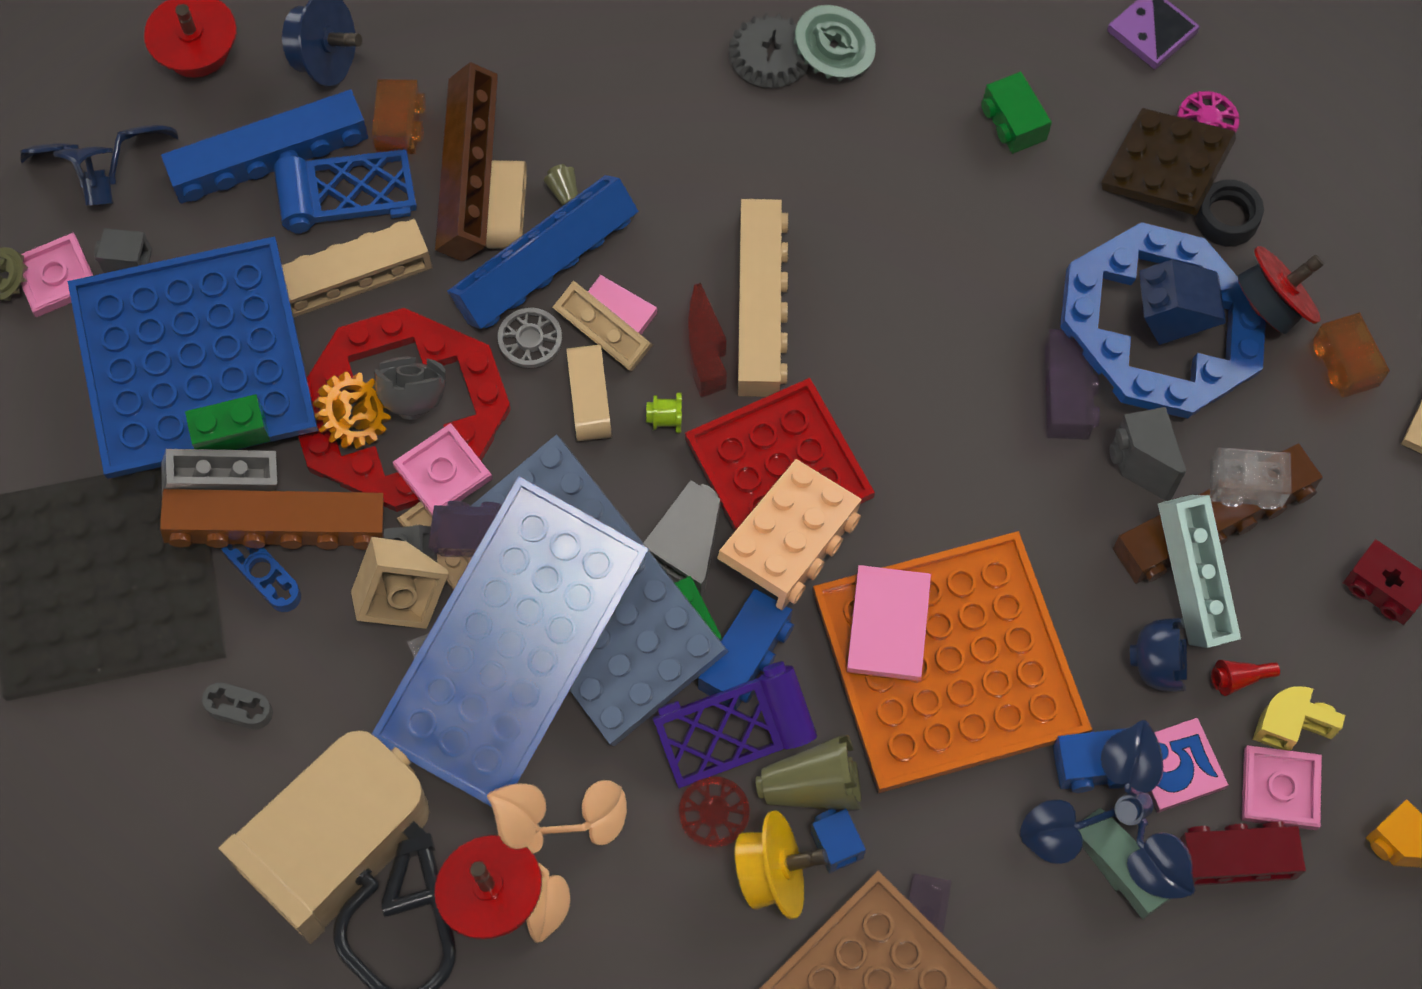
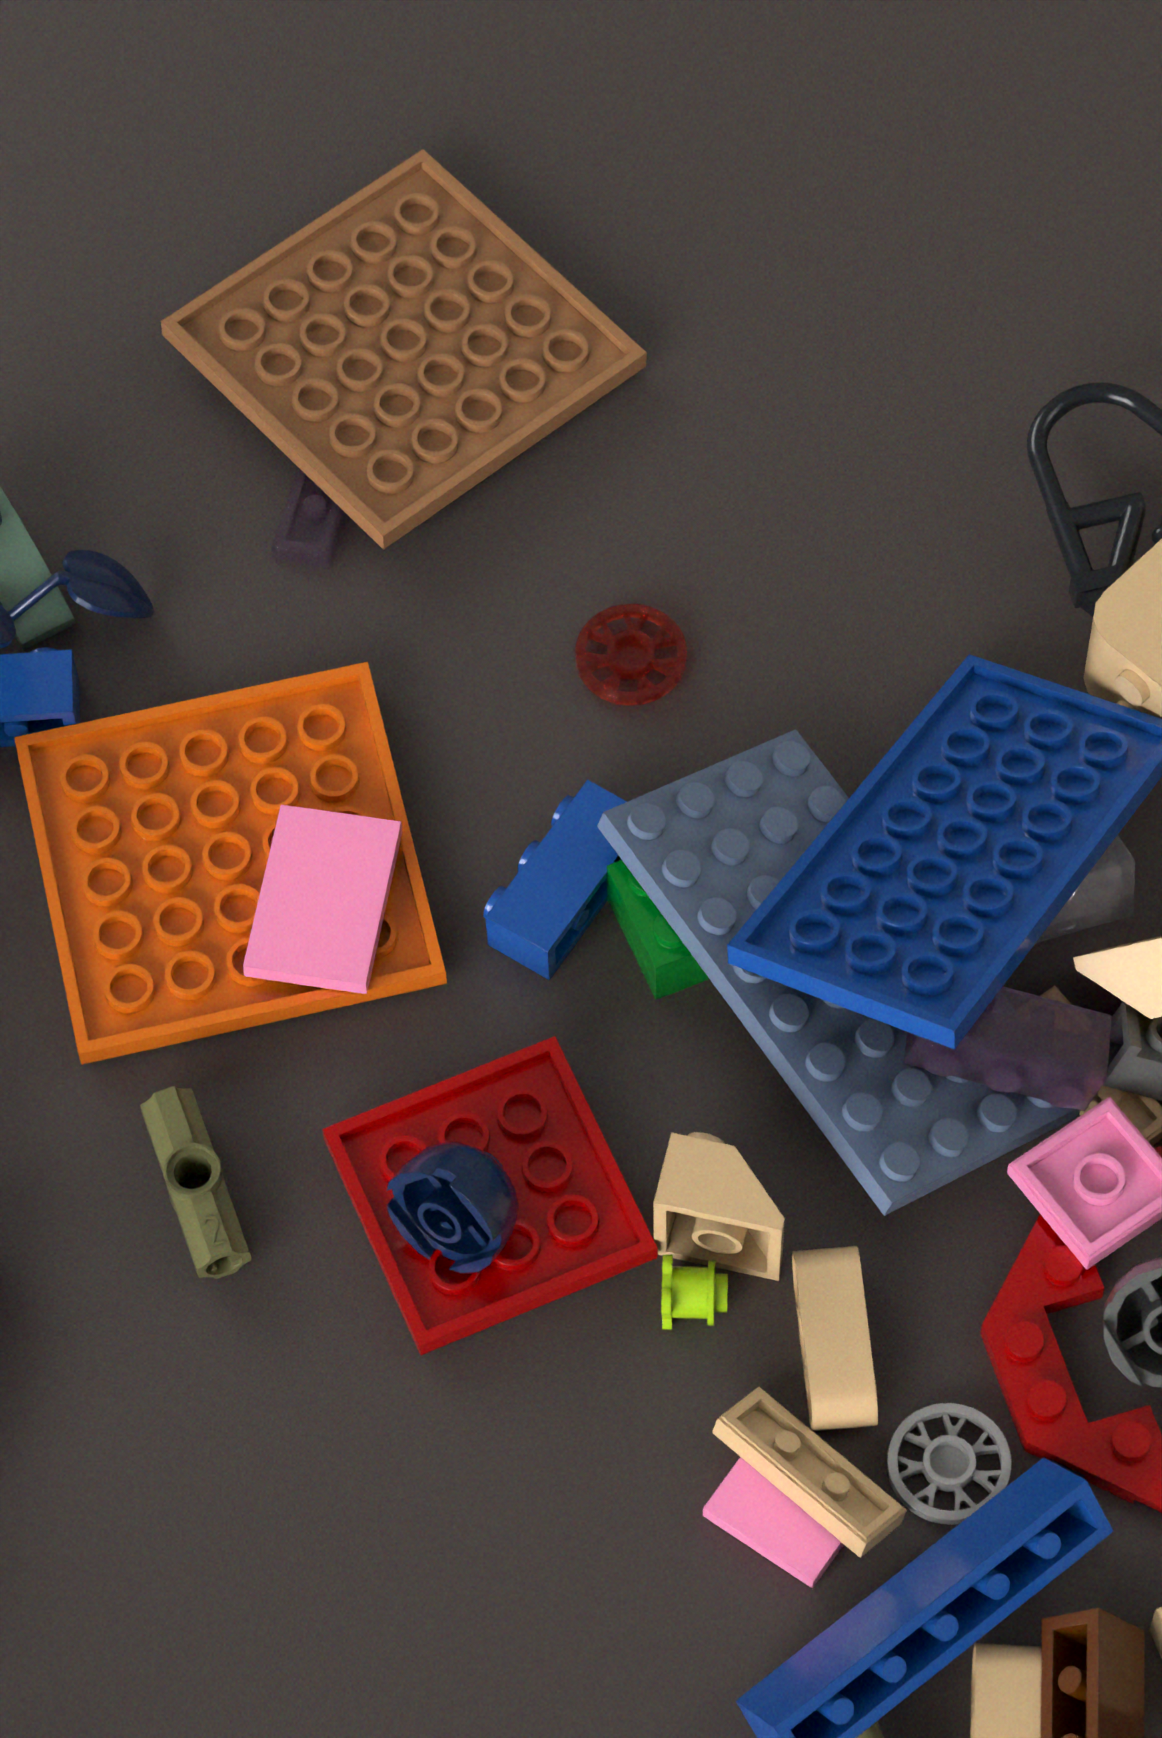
camera: 175 degrees left, 5 degrees down
red piece [435,835,542,939] -> none
light nougat plant [487,780,627,943] -> none
light grey slope [644,480,720,596] -> none
dark purple piece [652,661,818,789] -> none
clear red slope [688,283,727,398] -> none
light nougat bracket [717,459,862,610] -> none
yellow piece [735,811,828,919] -> none
tan brick [738,199,788,397] -> none
olive cone [756,735,861,811] -> none
blue brick [810,809,866,874] -> none
none -> olive piece [140,1086,251,1279]
none -> dark blue cylinder [387,1142,518,1273]
none -> tan slope [654,1132,785,1281]

